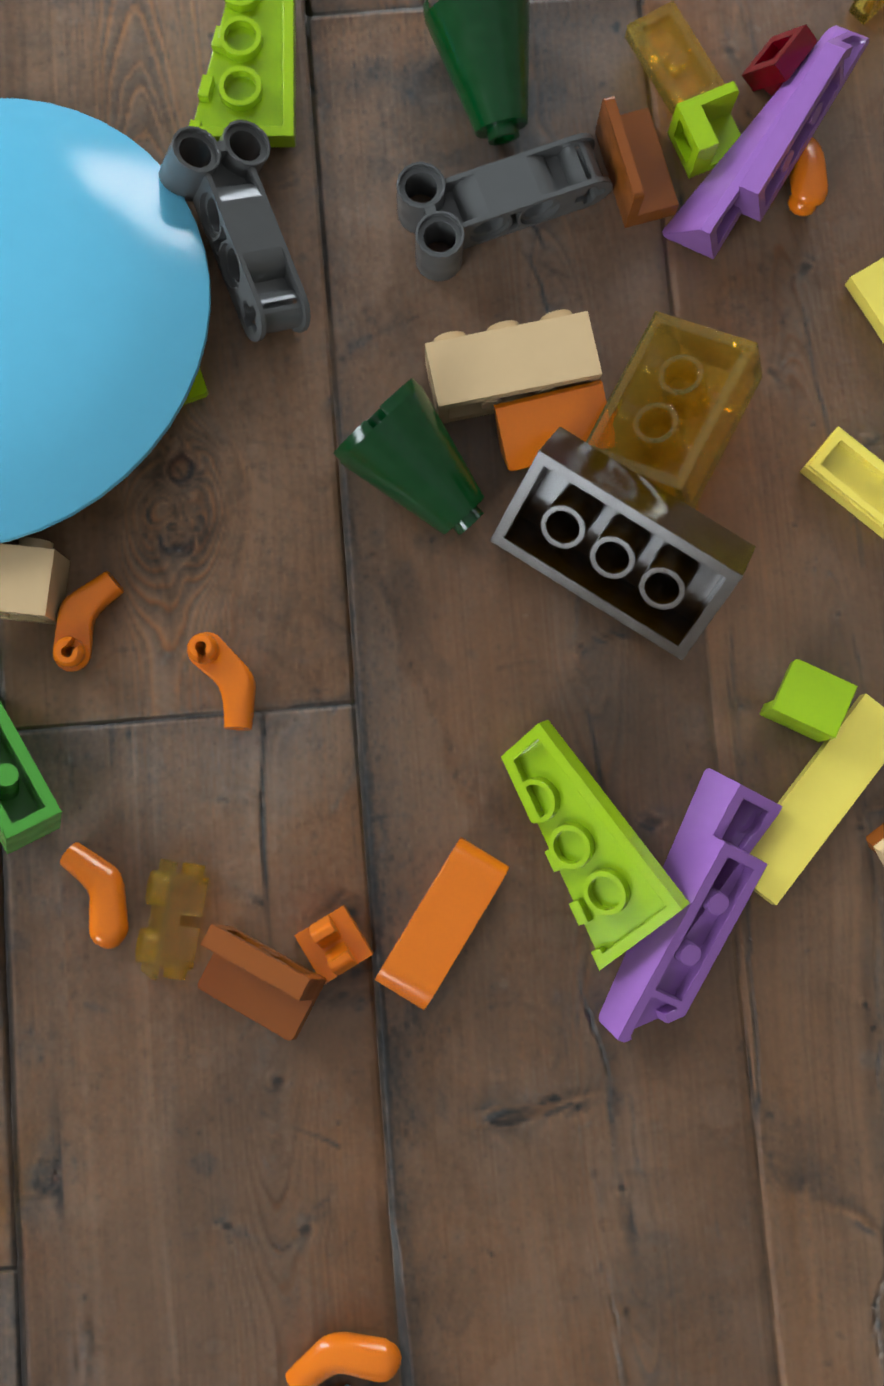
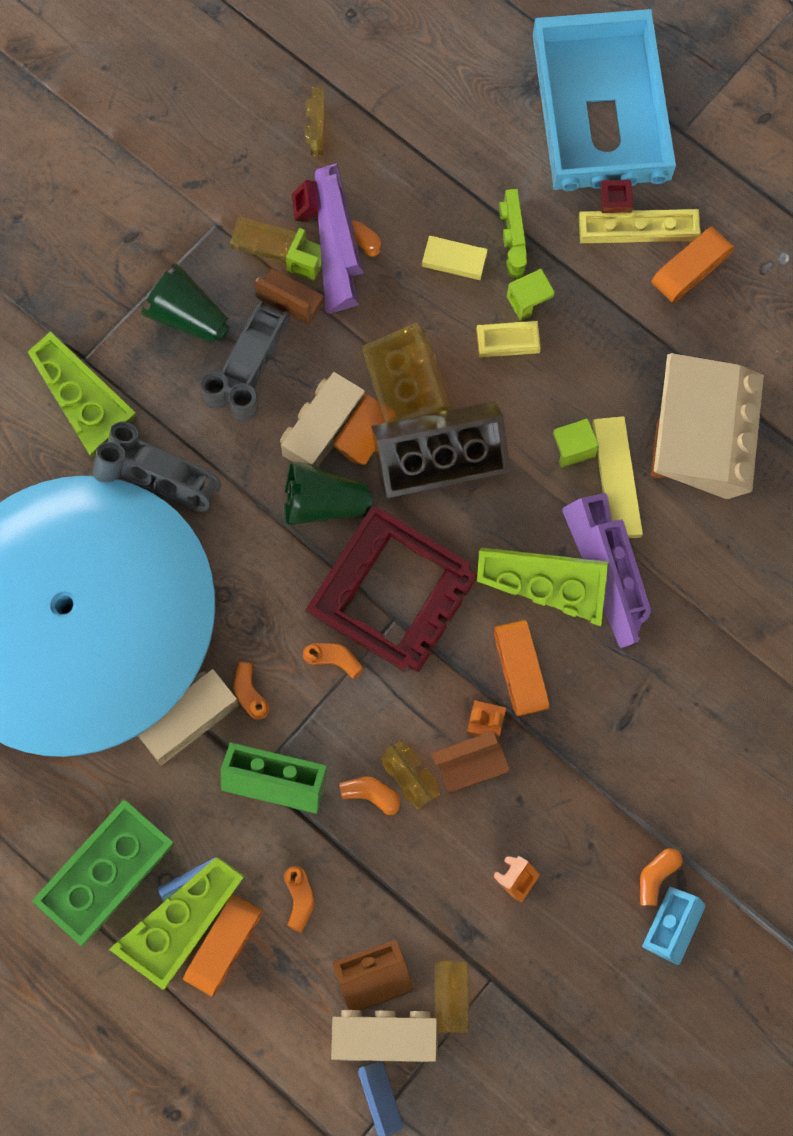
camera: 45 degrees left, 10 degrees down
none -> dark red hinge [306,505,477,672]
none -> orange tile [494,856,540,903]

